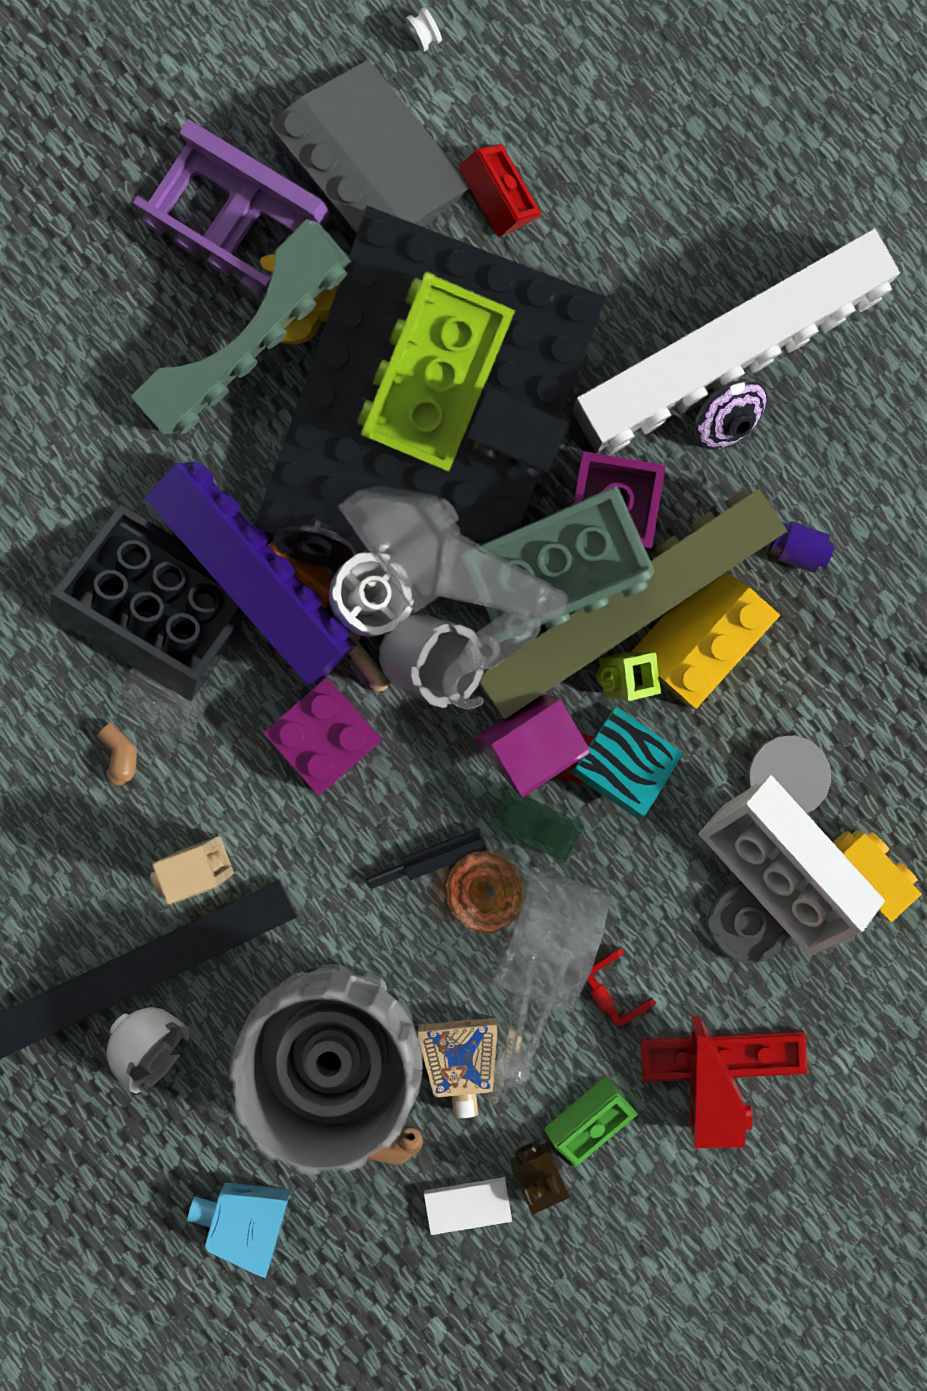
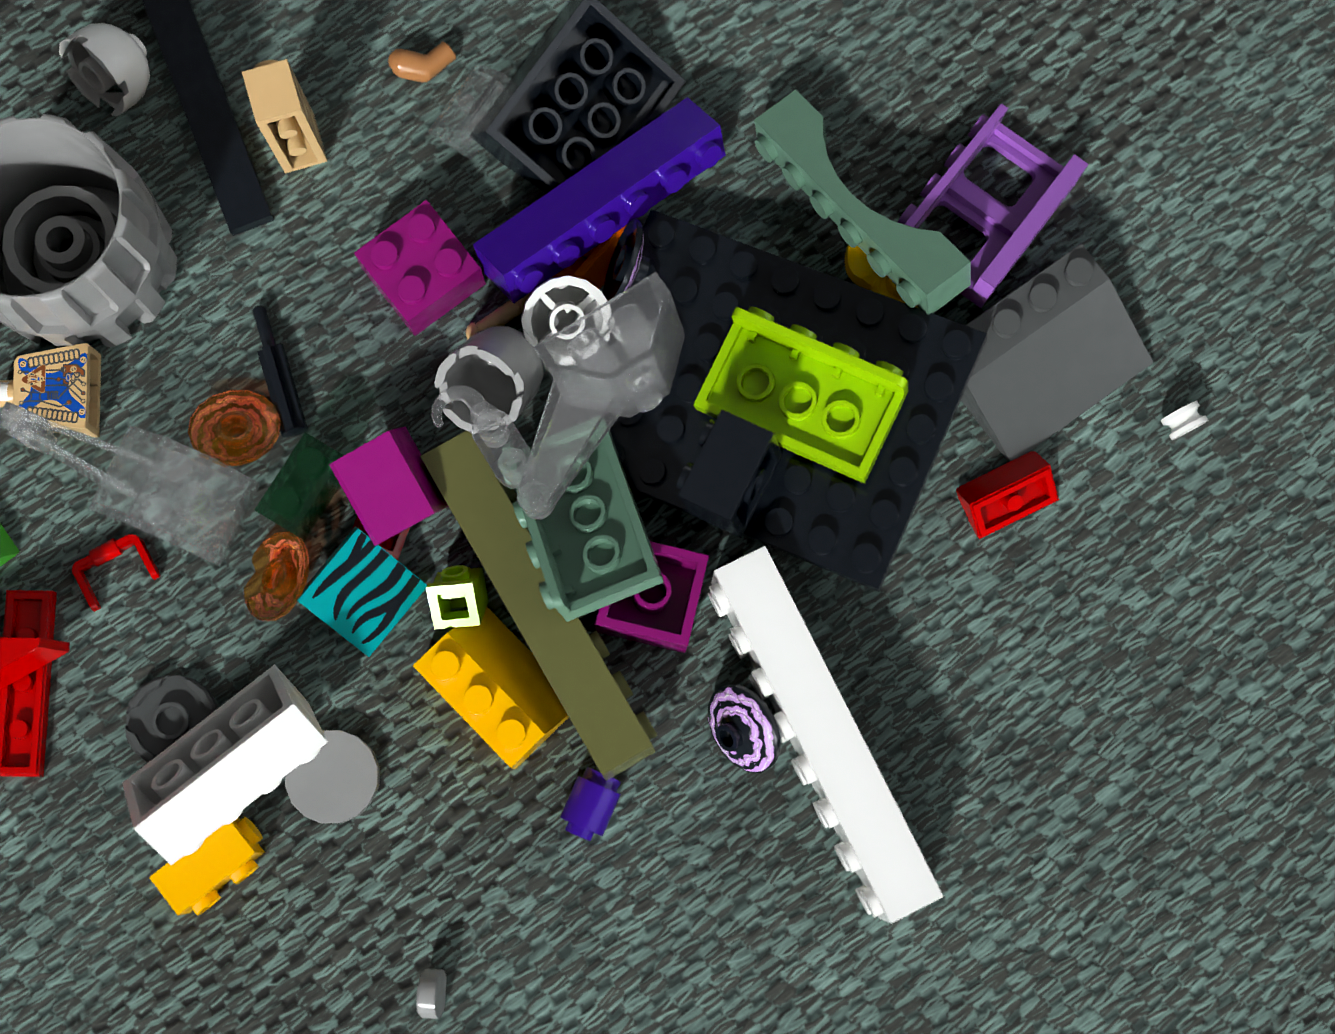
camera: 95 degrees right, 10 degrees down
none -> clear orange dish [244,532,310,622]

